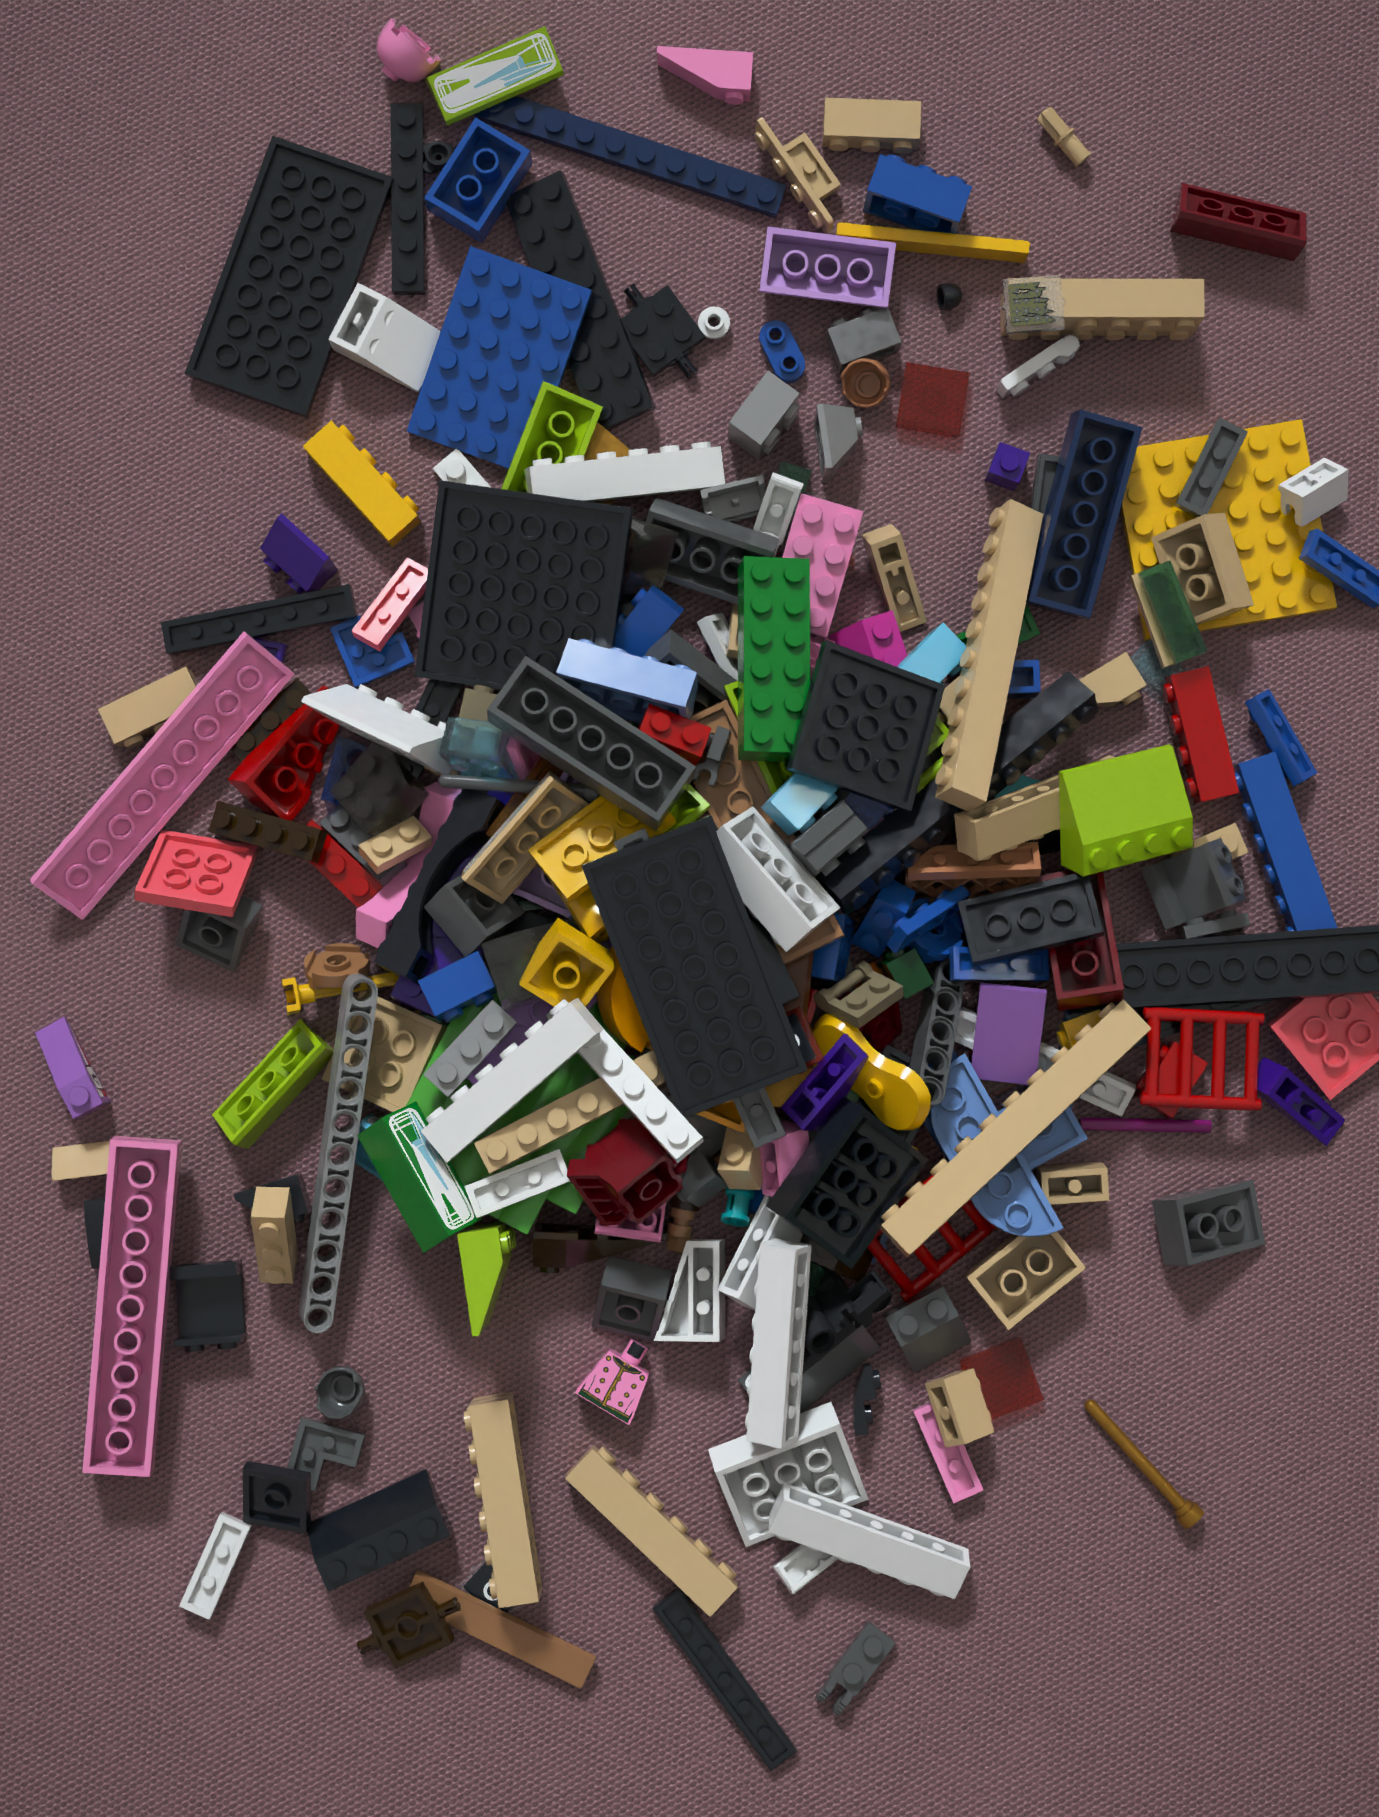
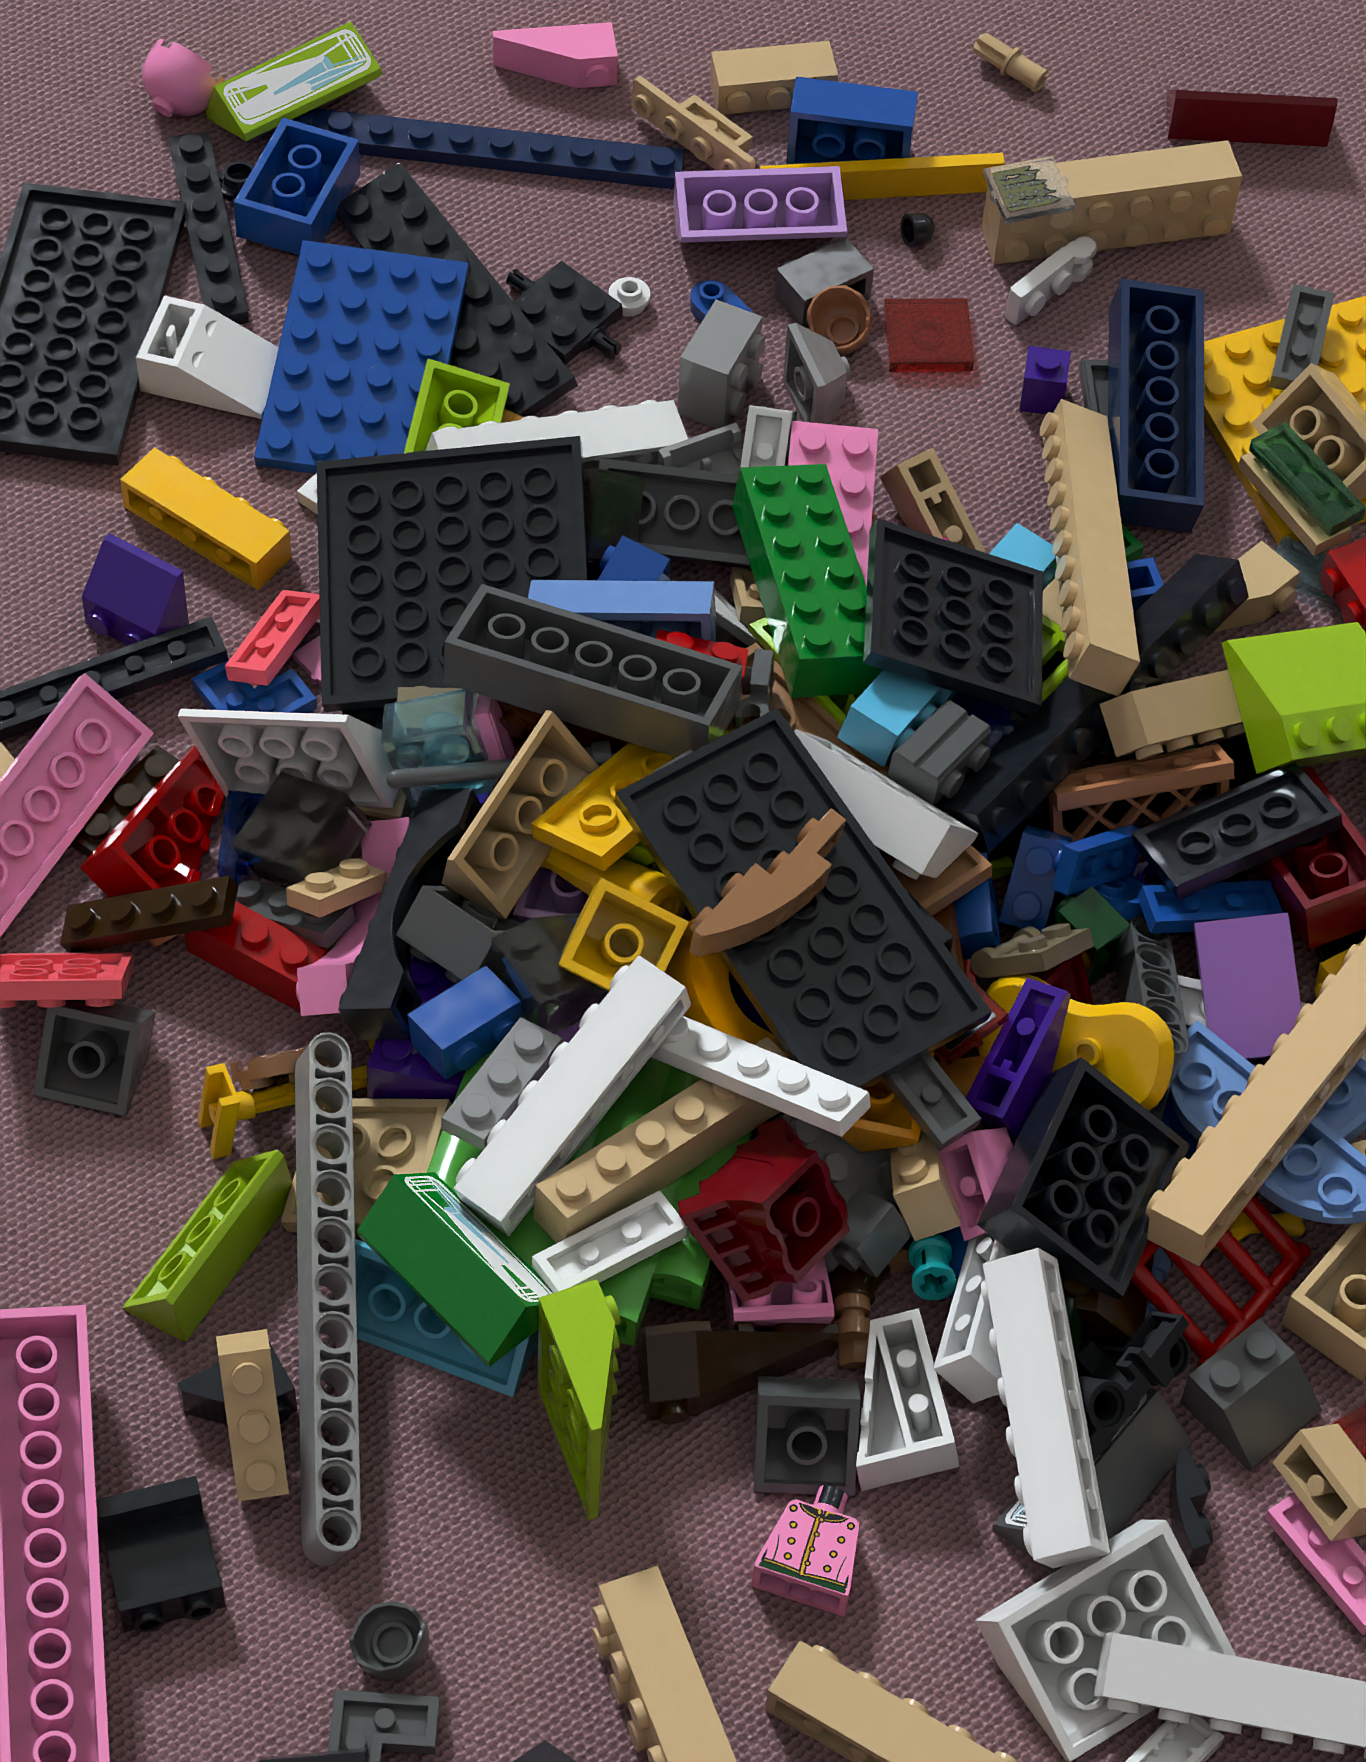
camera: 15 degrees left, 30 degrees down
none -> medium nougat slope [689,808,846,957]

